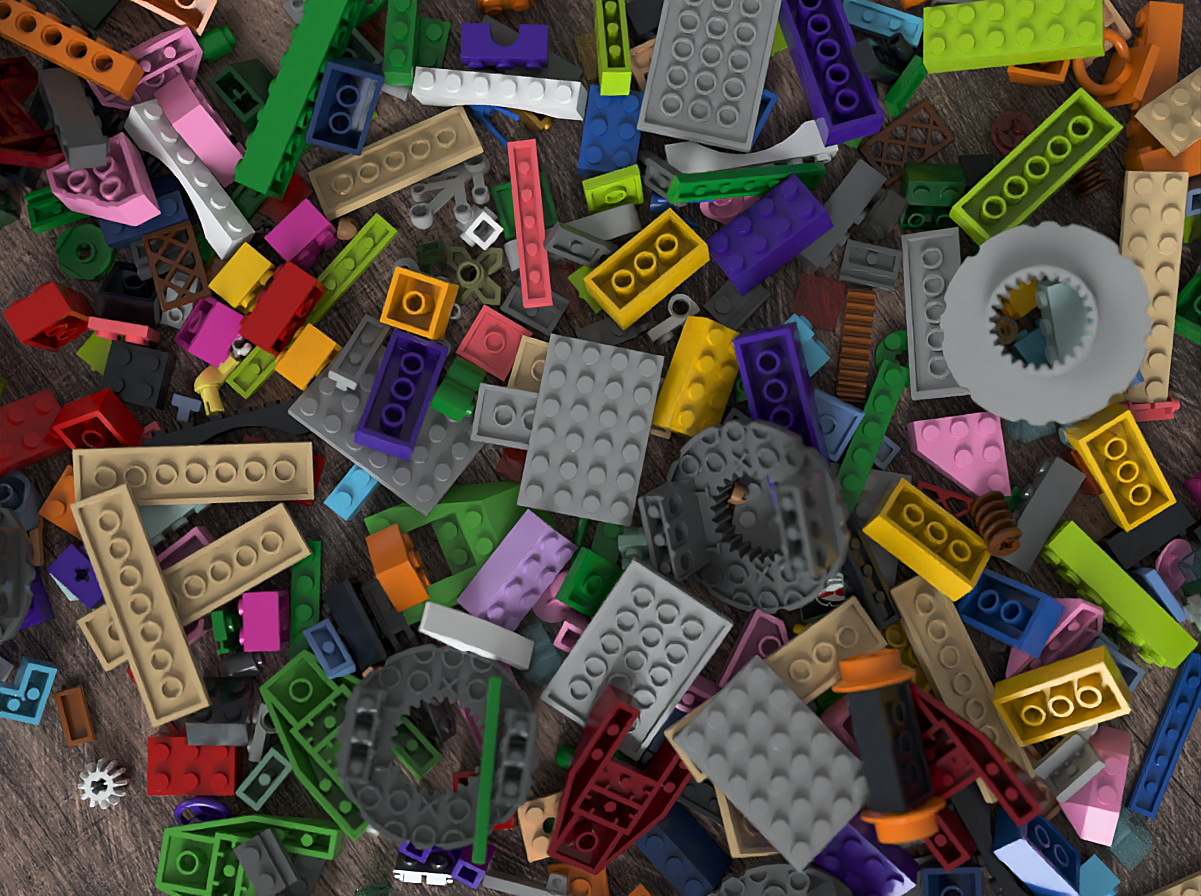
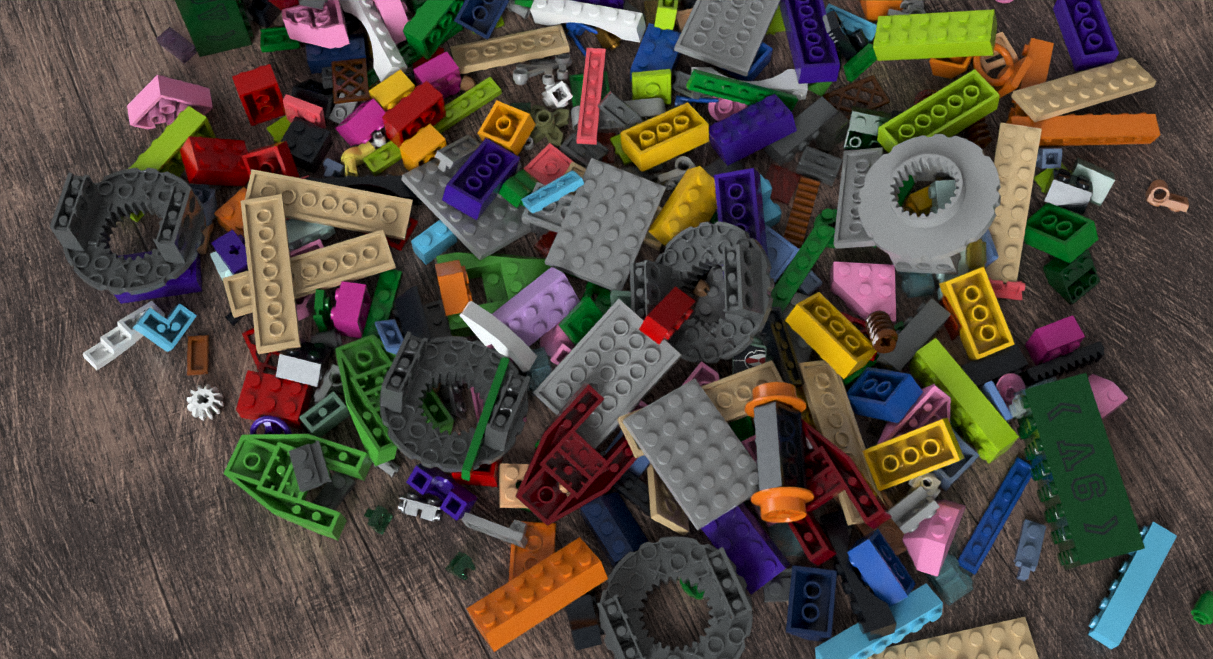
camera: 15 degrees right, 20 degrees down
green plate [56,224,117,282] -> none
none -> medium azure plate [521,170,584,214]
none -> red brick [639,286,696,345]

